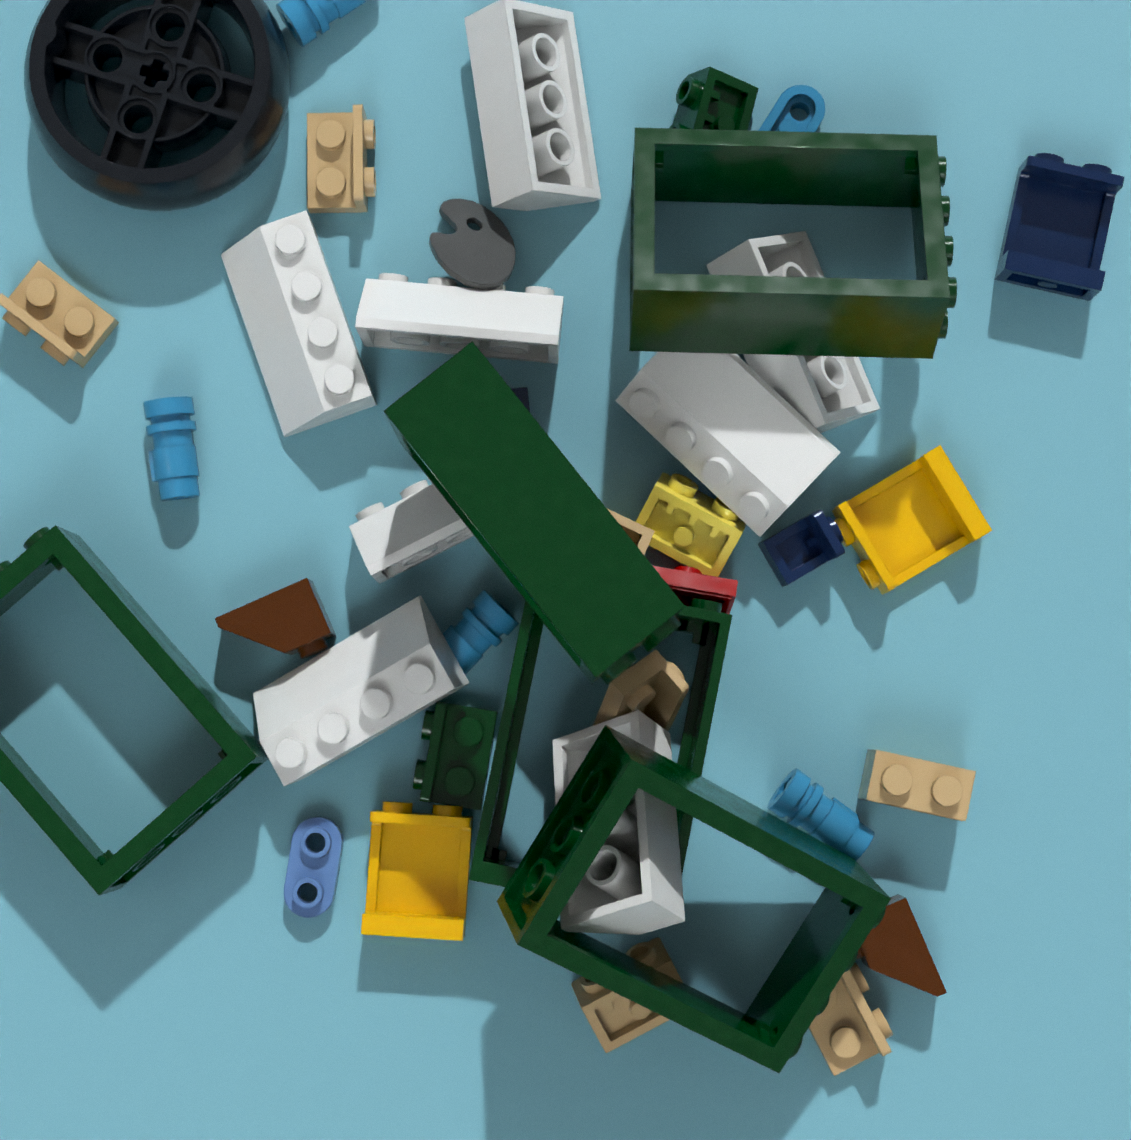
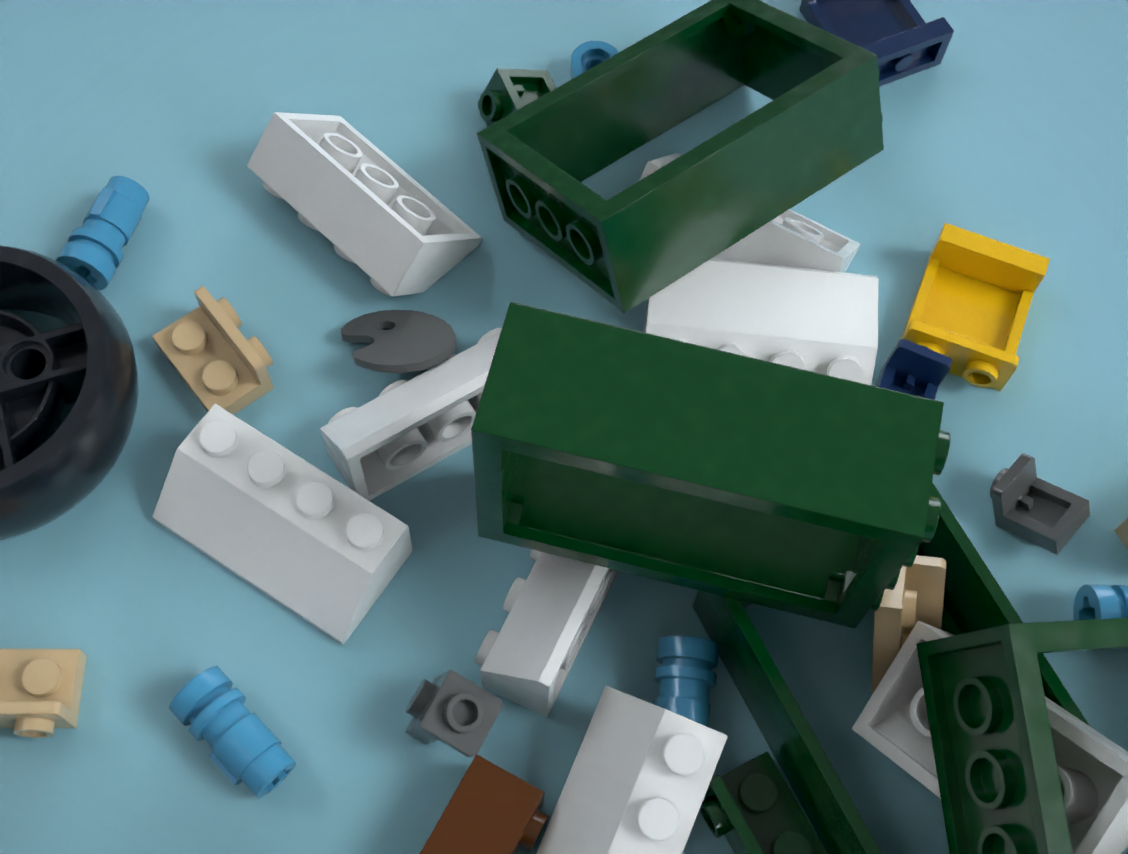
camera: 40 degrees left, 20 degrees down
none -> dark grey bracket [405,669,503,757]
none -> dark grey bracket [990,453,1090,555]

